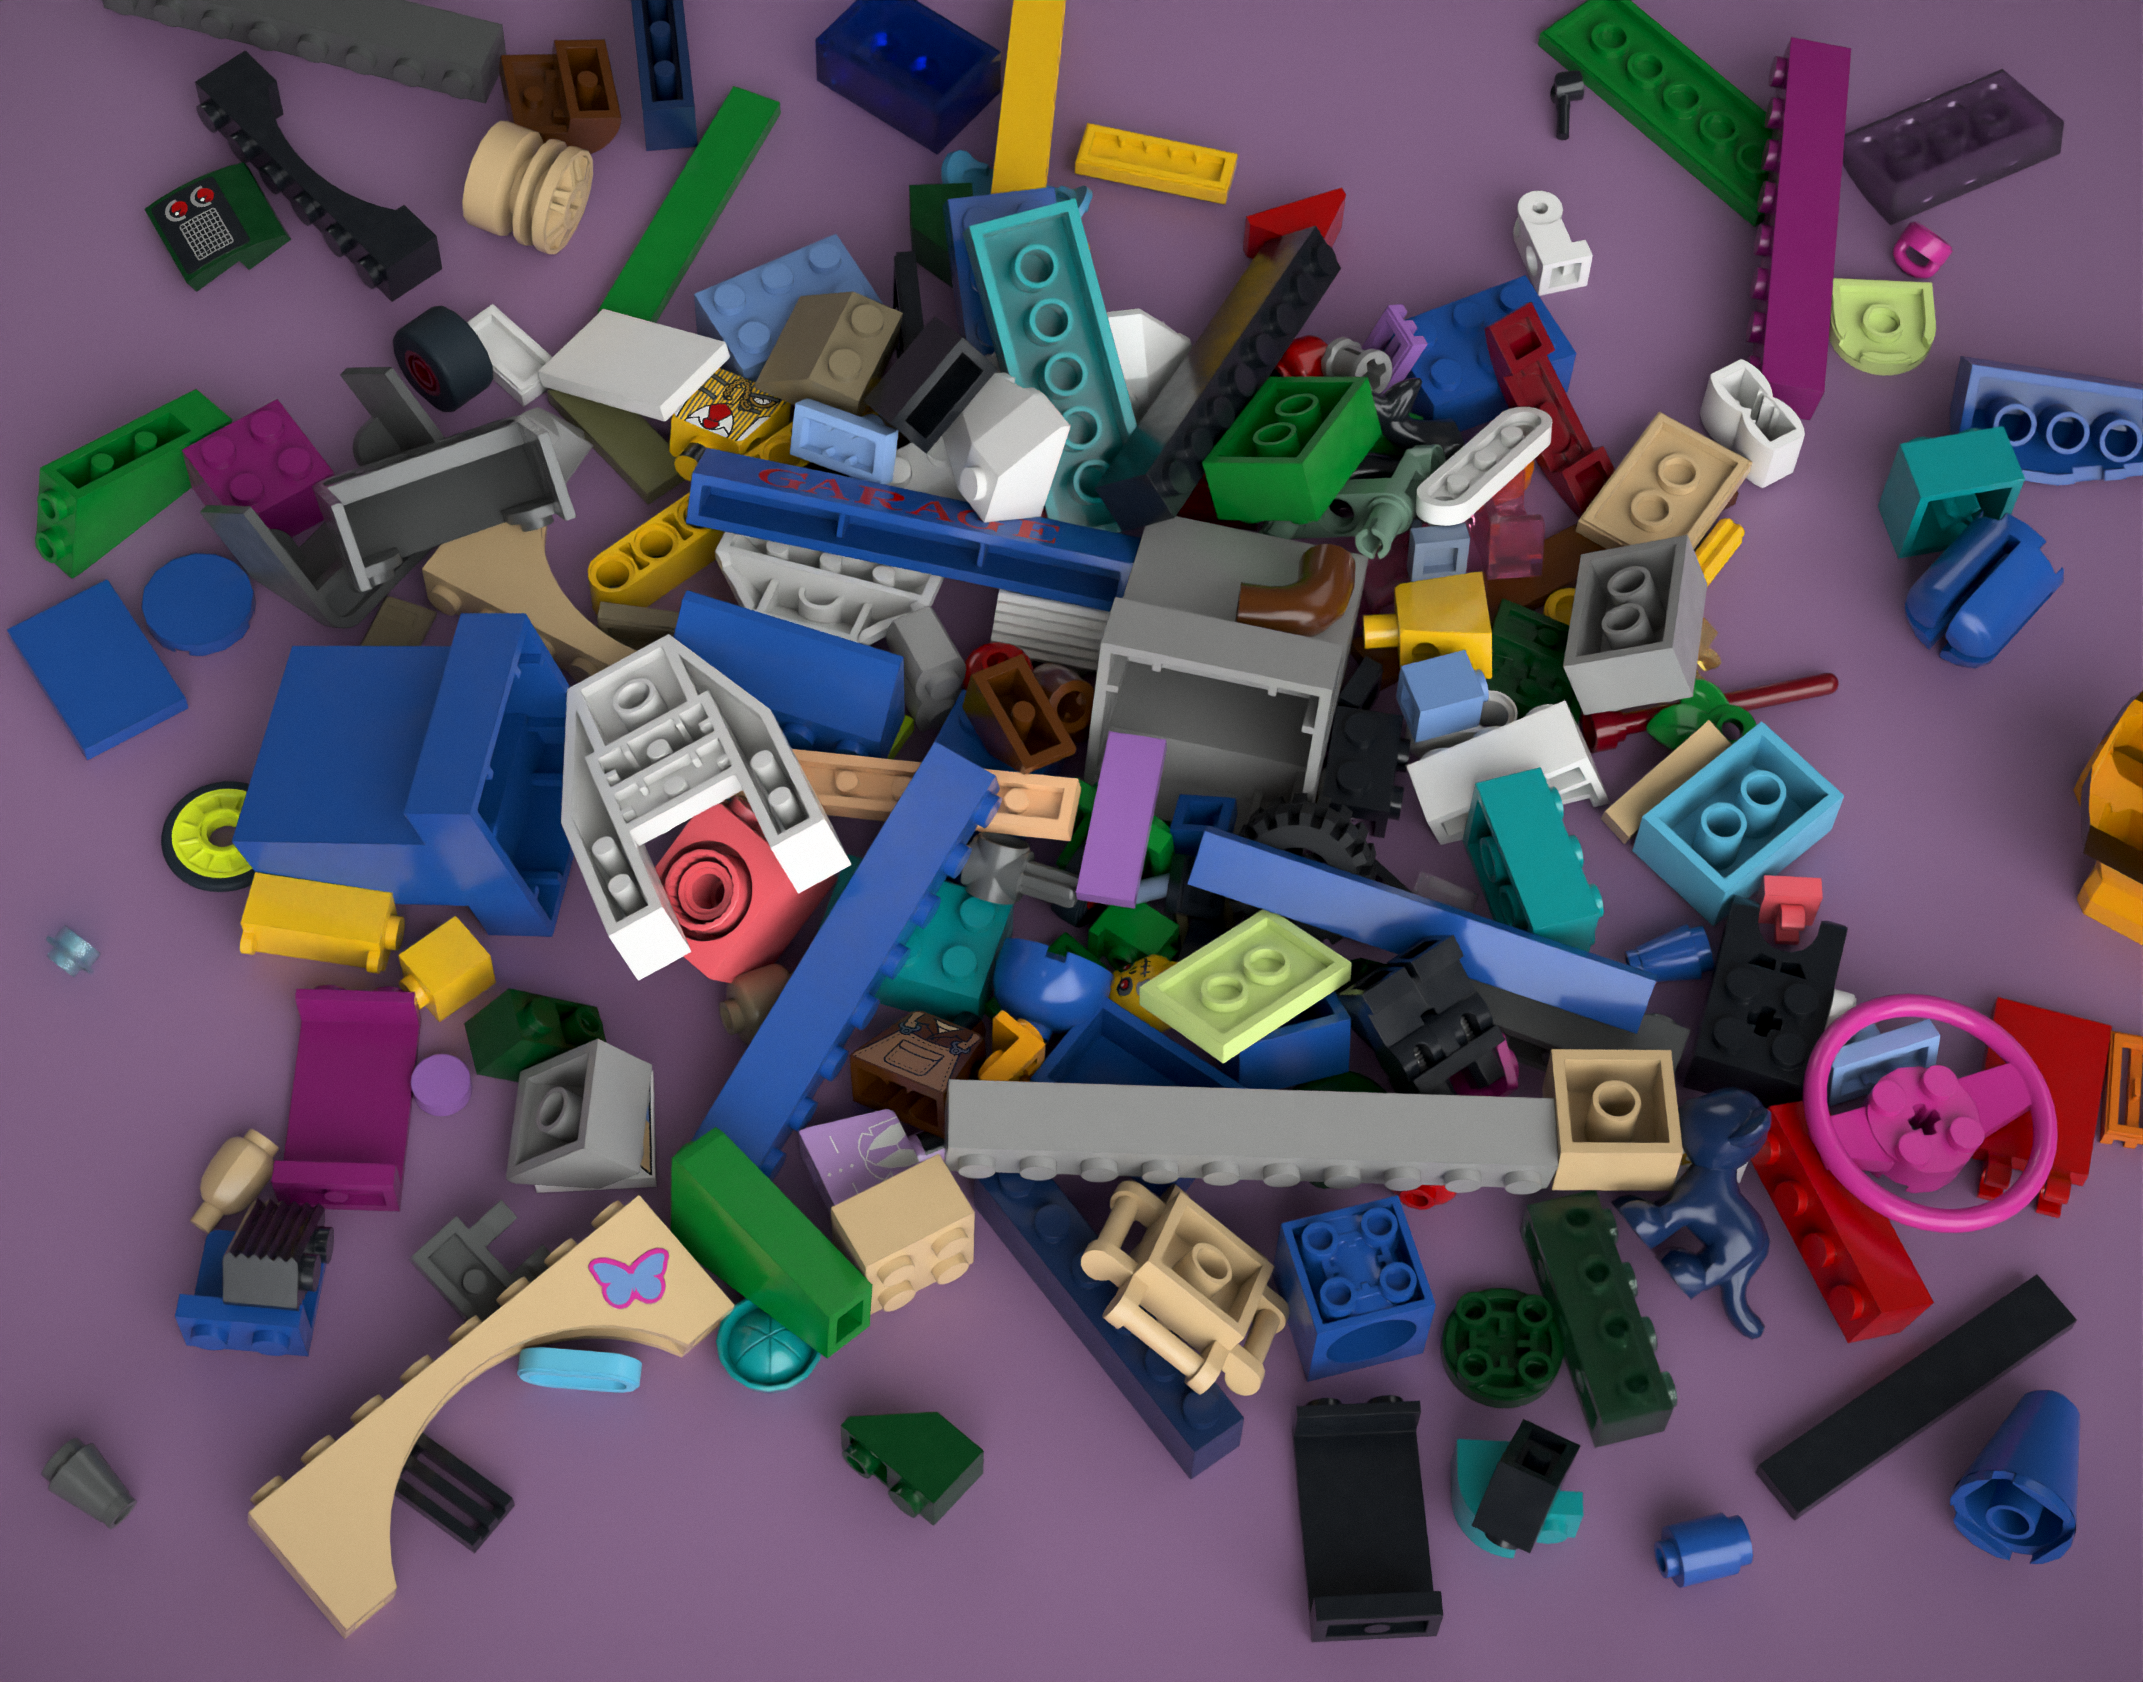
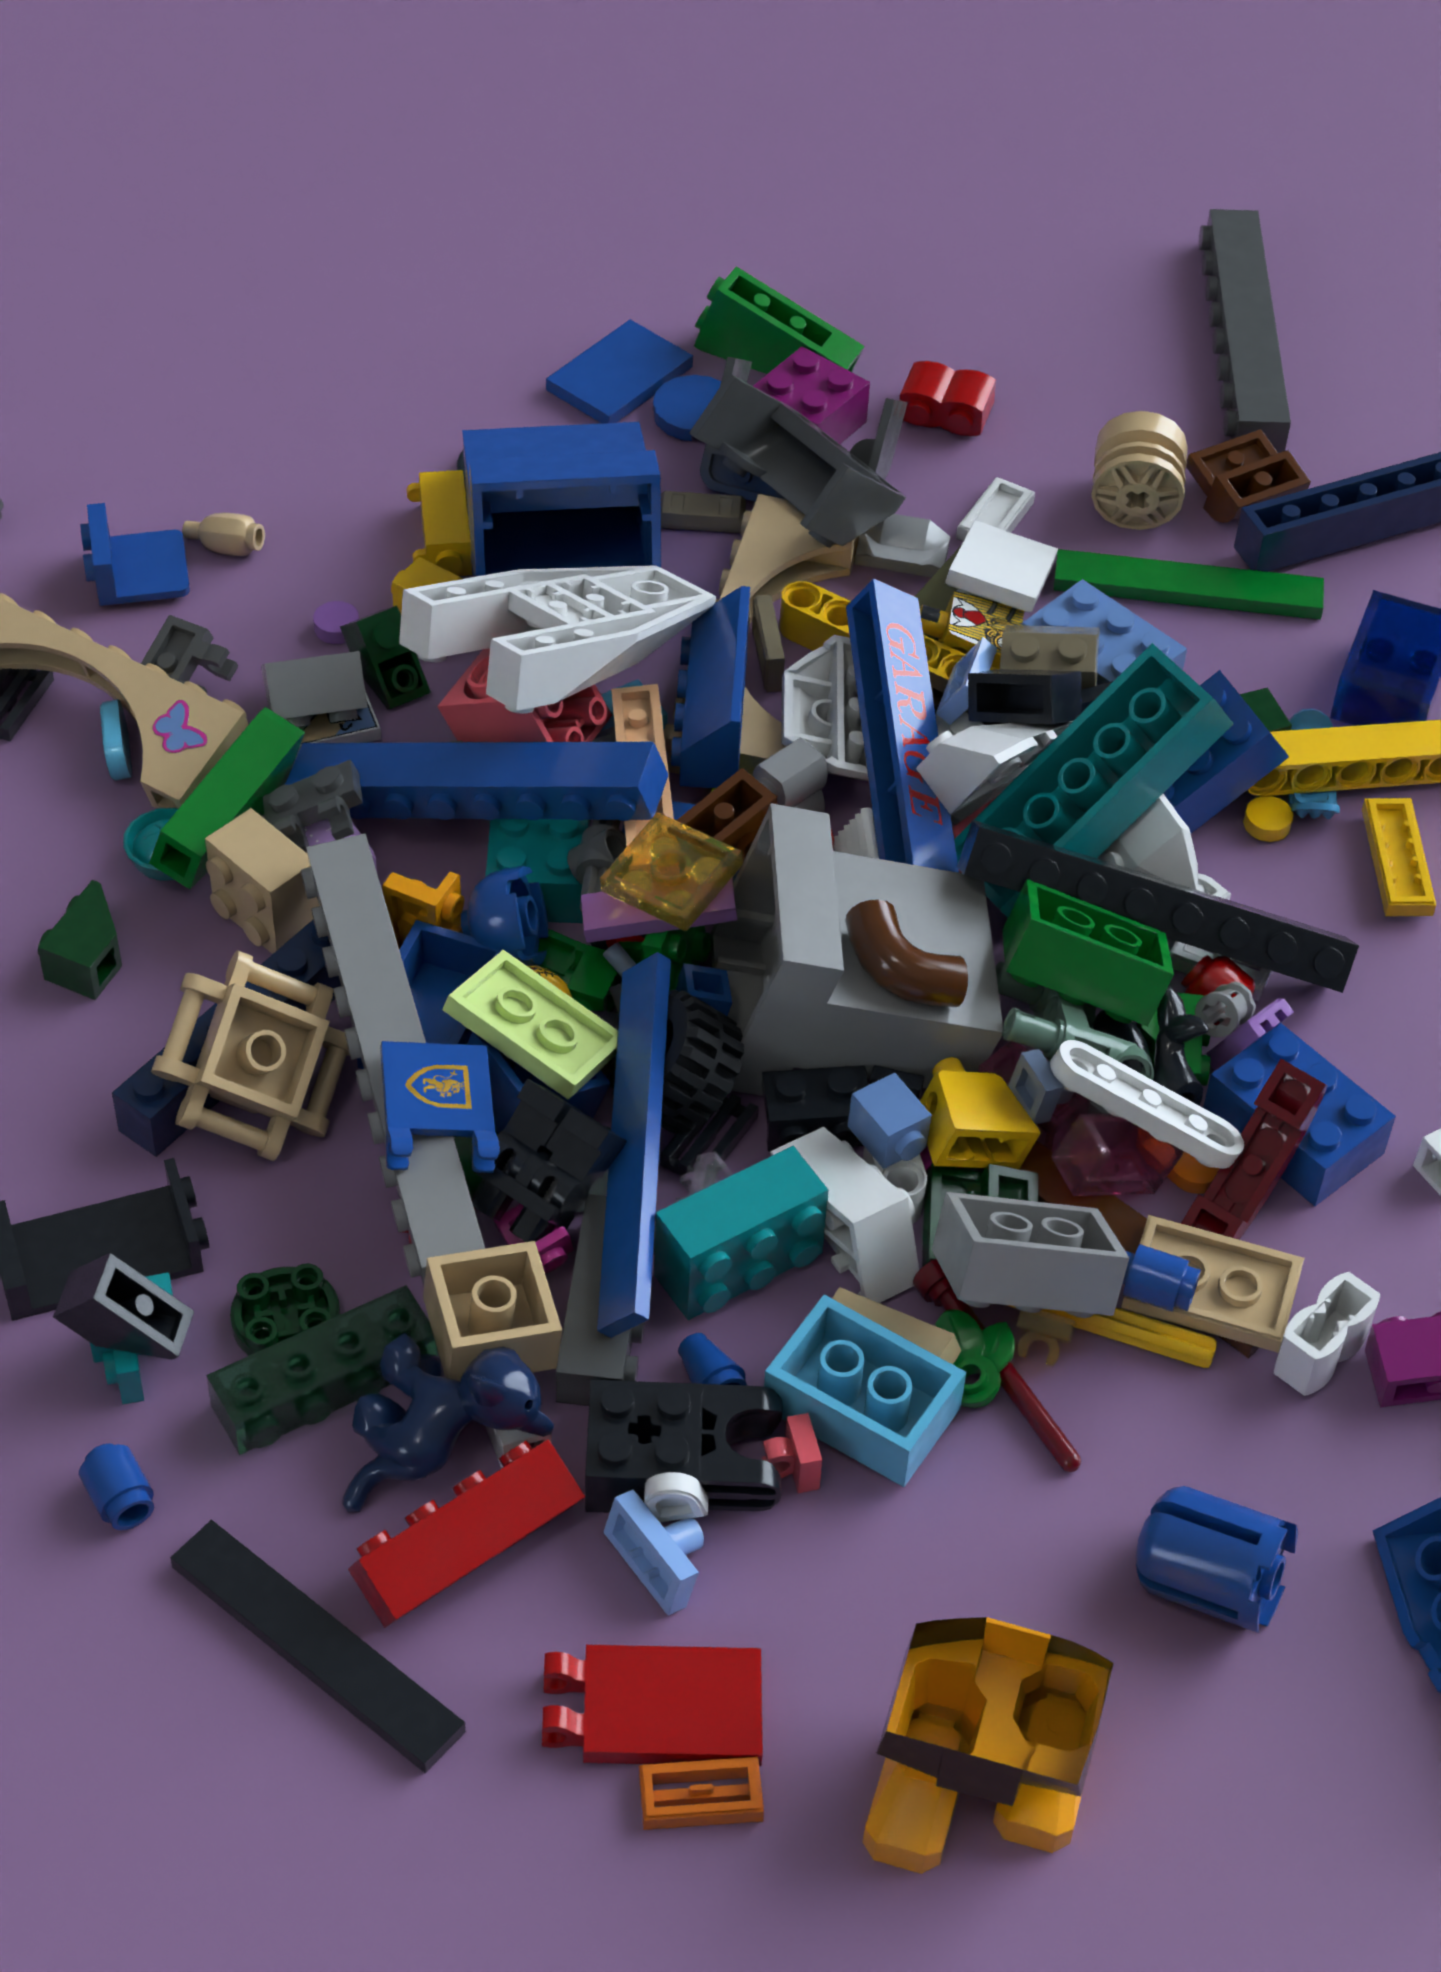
camera: 75 degrees right, 10 degrees down
clear light blue plate [46,925,101,978] -> none
slope [144,162,292,291] -> none
black arch [195,51,442,302] -> none
black brick [223,1198,334,1311] -> none
magenta panel [271,985,422,1212] -> none
black wheel [393,306,493,412] -> none
torso [849,1011,986,1139] -> none
red slope [1243,187,1346,259] -> none
blue brick [1272,1195,1436,1382] -> none
dark pink piece [1803,993,2058,1233] -> none
teal brick [1878,426,2025,559] -> none
blue cone [1950,1390,2080,1564] -> none
none -> dark grey plate [263,759,363,853]
none -> blue flag [380,1041,500,1173]
none -> clear yellow plate [600,812,743,931]
none -> red brick [900,361,996,436]
none -> blue brick [1122,1244,1201,1312]

